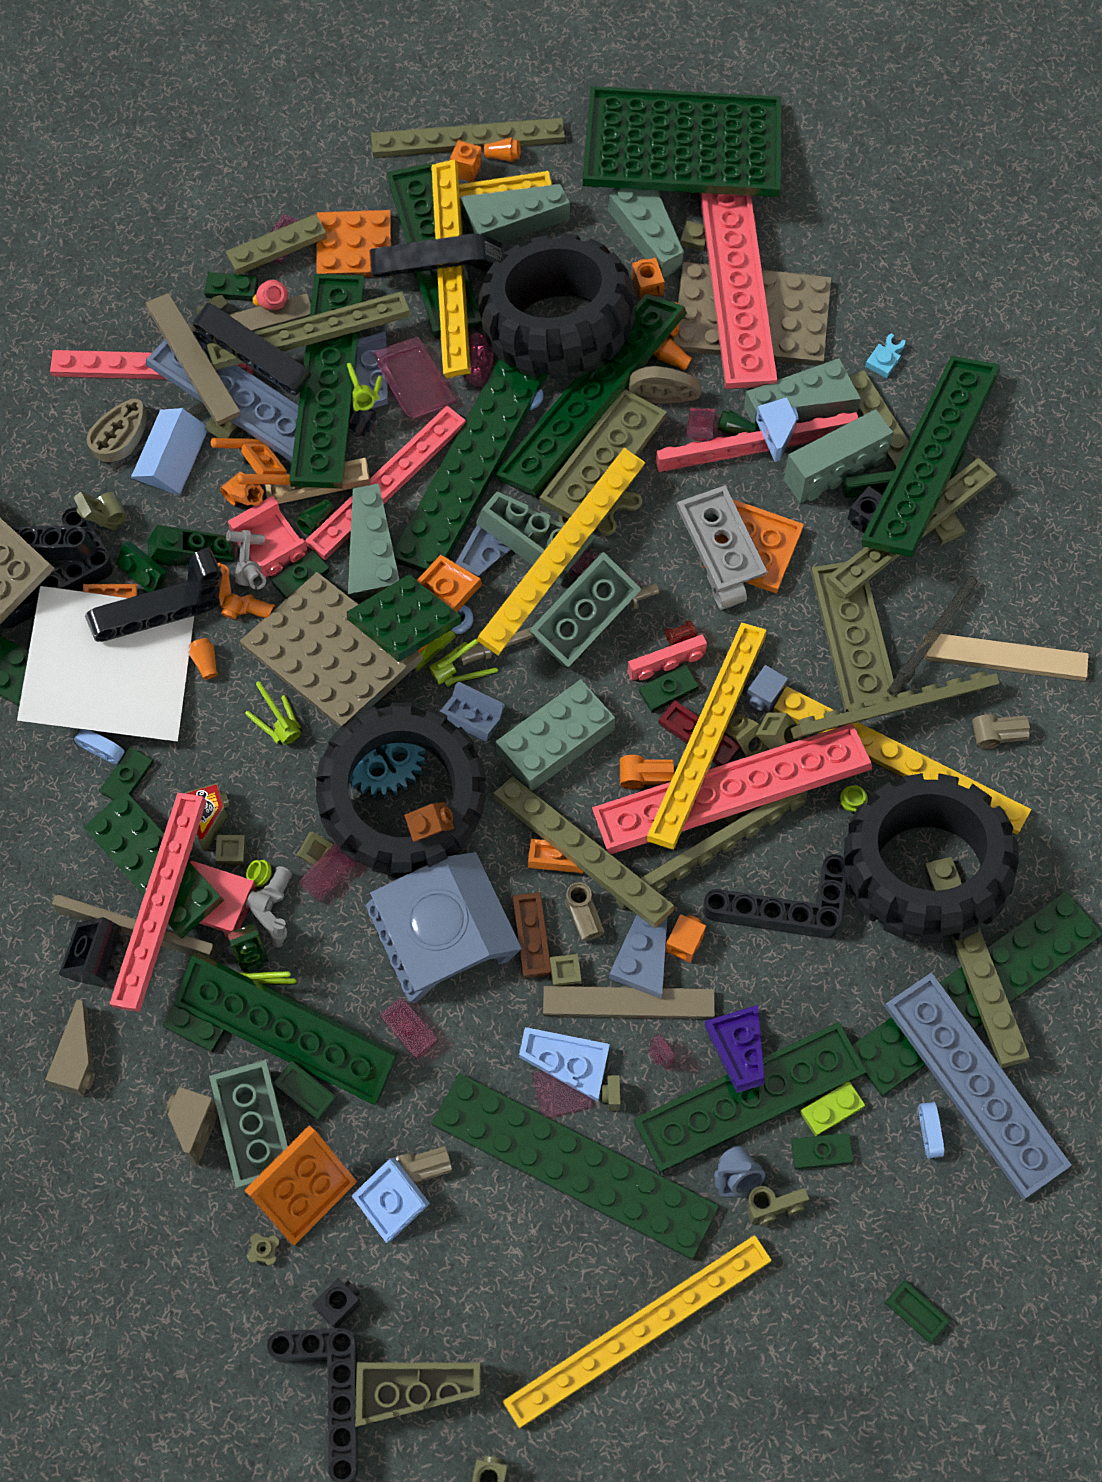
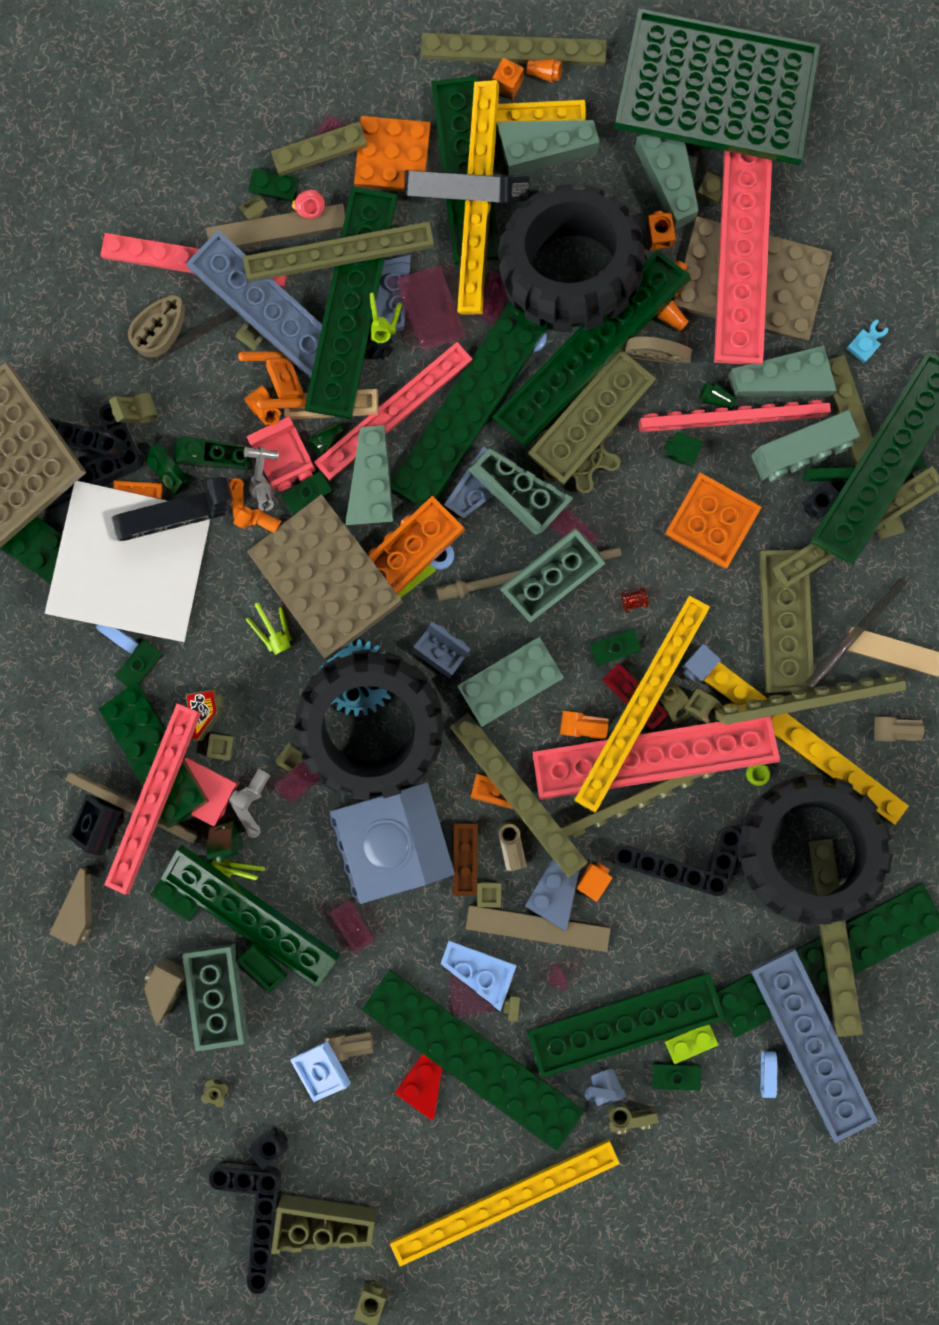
camera: 15 degrees right, 20 degrees up
light blue slope [131,408,208,495] -> none
dark tan tile [145,293,240,426] -> none
orange cone [188,638,218,680] -> none
black beam [192,303,311,396] -> none
orange plate [244,1126,357,1246] -> none
lime plate [246,860,272,887] -> none
dark green plate [347,575,461,662] -> none
dark orange bracket [404,802,454,842] -> none
lime plant [429,639,498,687] -> none
yellow plate [477,448,645,656] -> none
coral plate [628,634,707,681] -> none
light grey hinge [677,485,767,610] -> none
clear pink plate [687,408,716,441] -> none
dark purple wing [705,1005,764,1093] -> none
light blue slope [756,397,798,462] -> none
dark green tile [885,1279,951,1345] -> none
none -> red wing [395,1054,442,1121]
none -> dark green brick [664,431,703,467]

